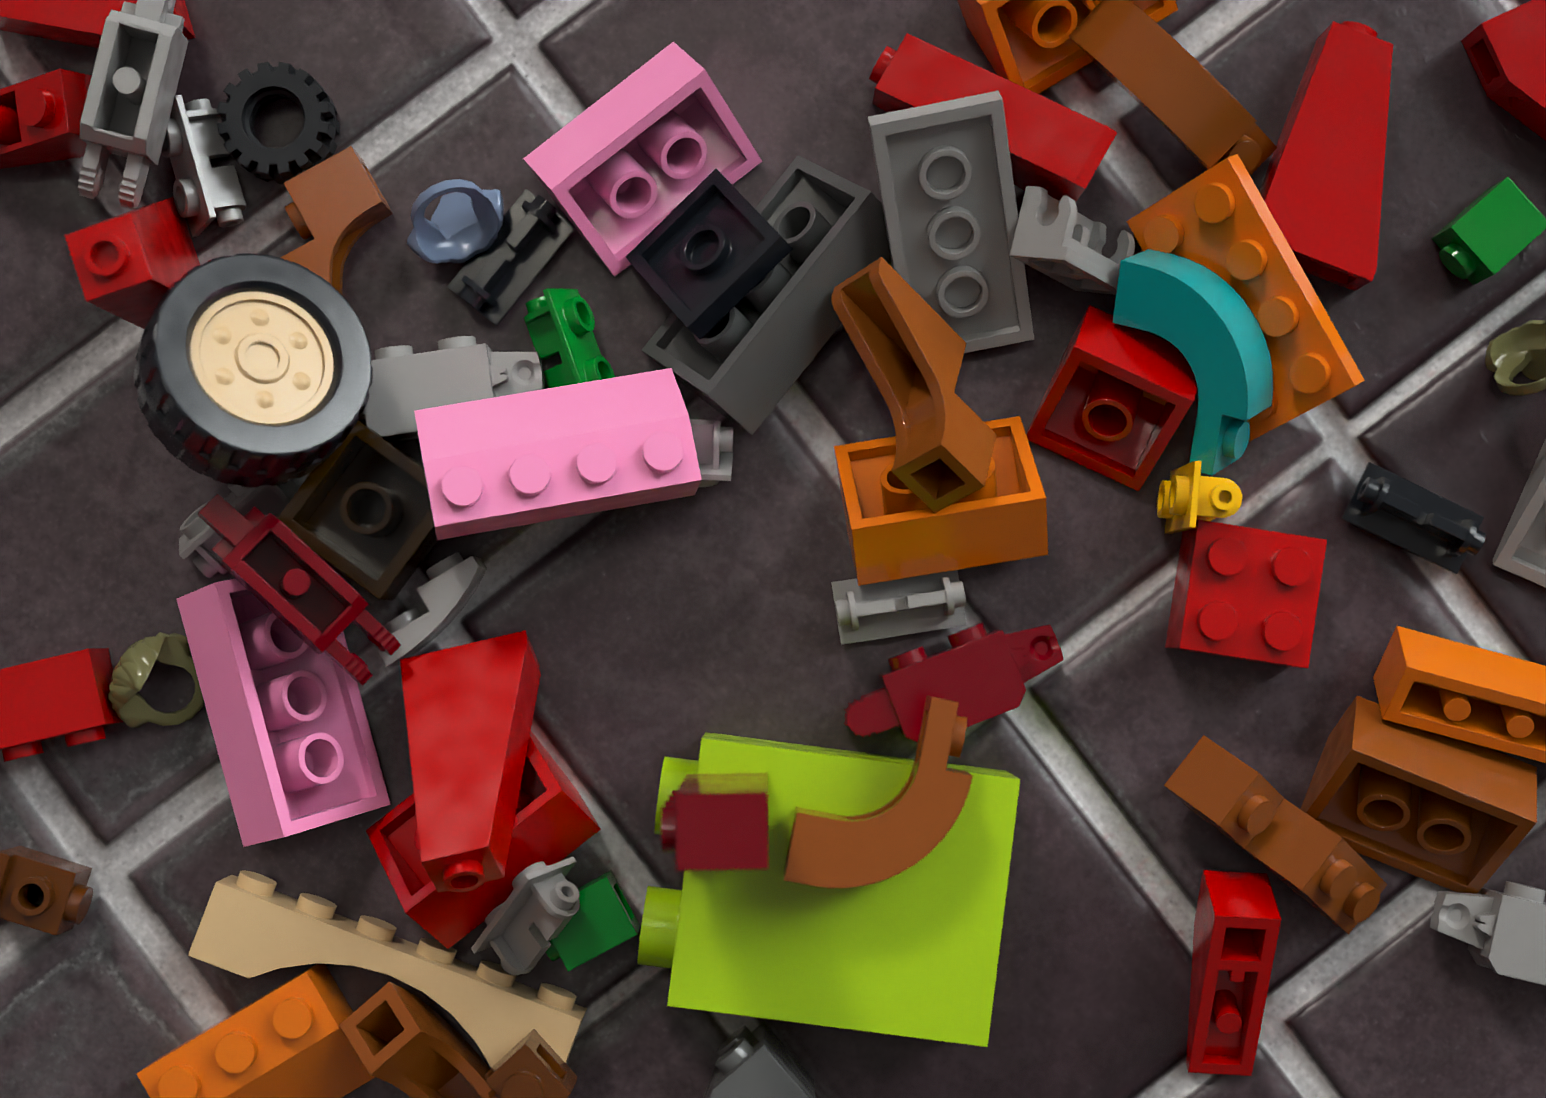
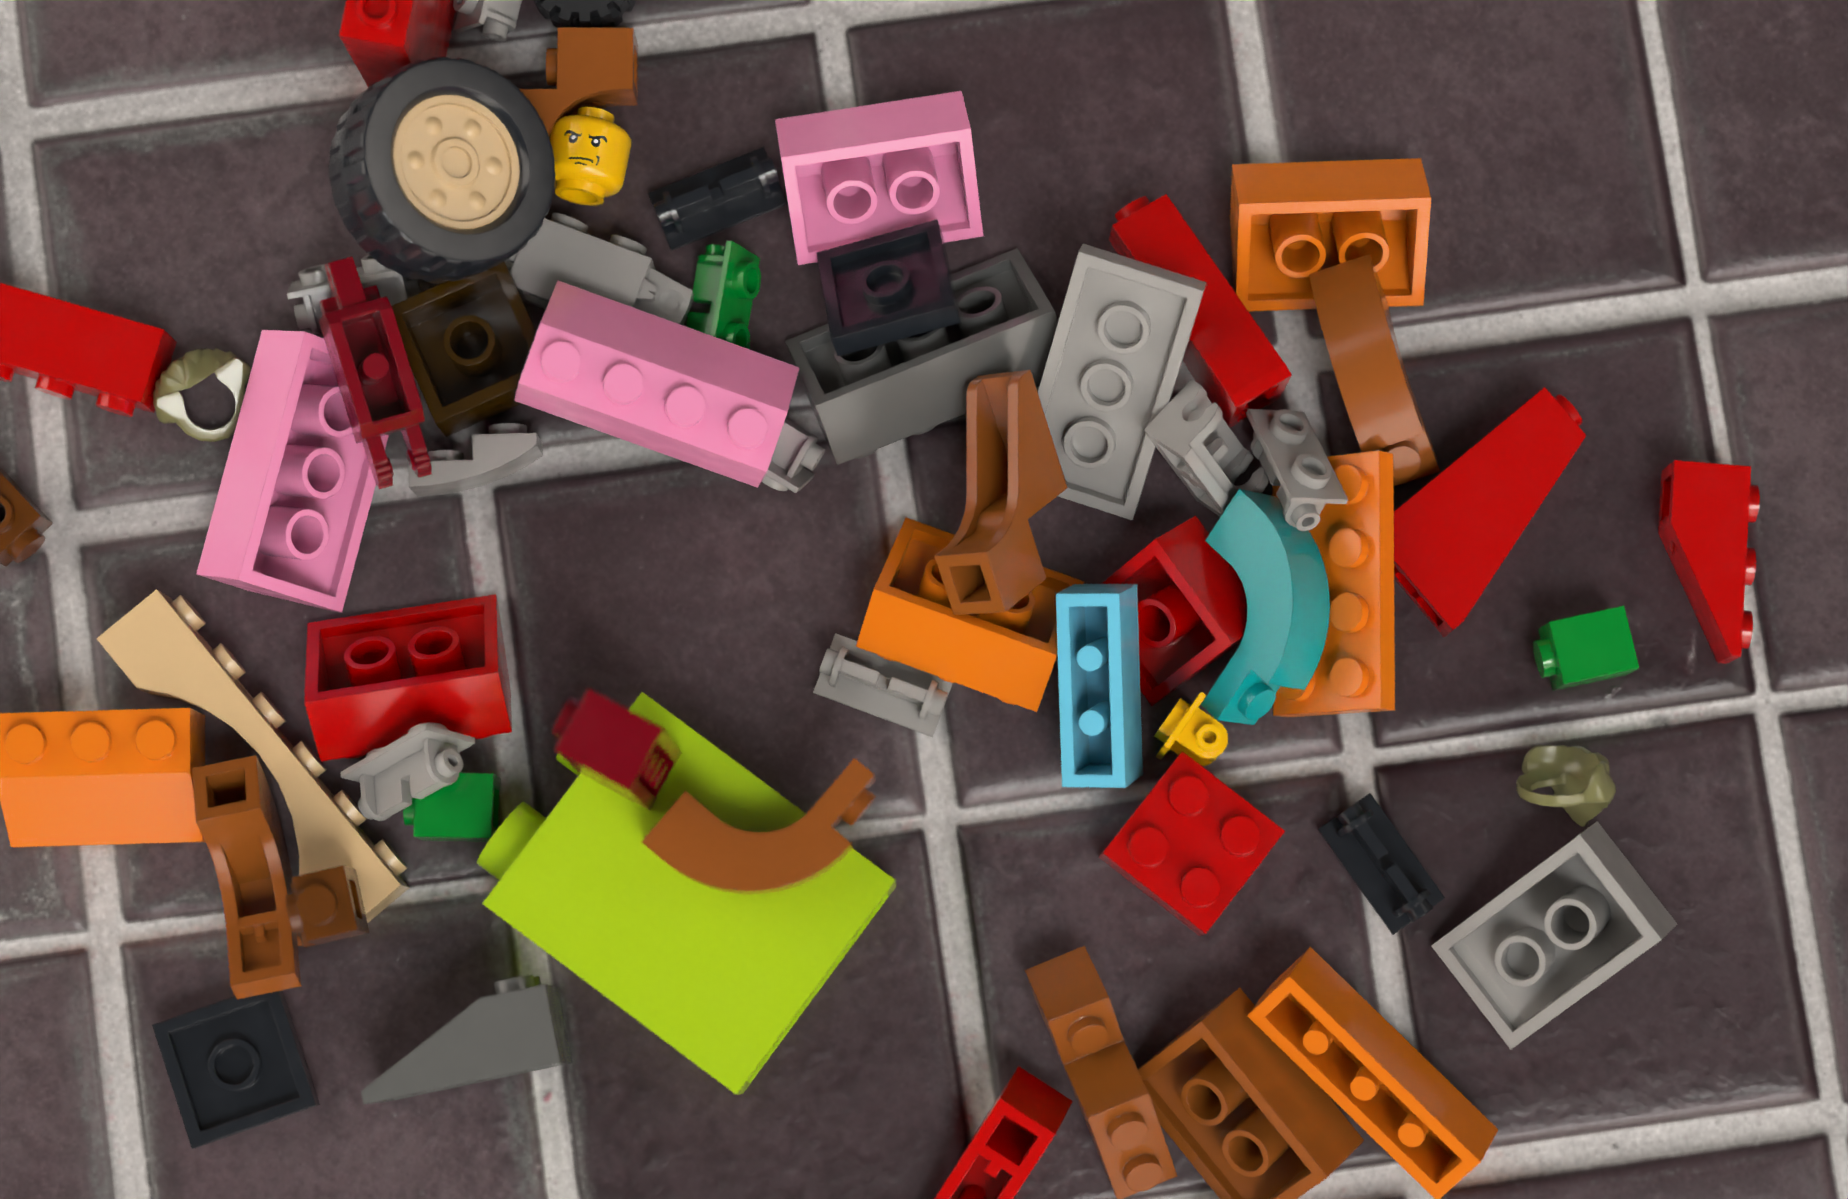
camera: 30 degrees right, 5 degrees down
red slope [400,630,541,893] -> none
sand blue piece [407,179,504,264] -> none
dark red hinge [843,622,1064,743] -> none
none -> yellow head [550,107,631,206]
none -> medium azure brick [1056,584,1143,788]
none -> light grey hinge [1246,409,1348,531]

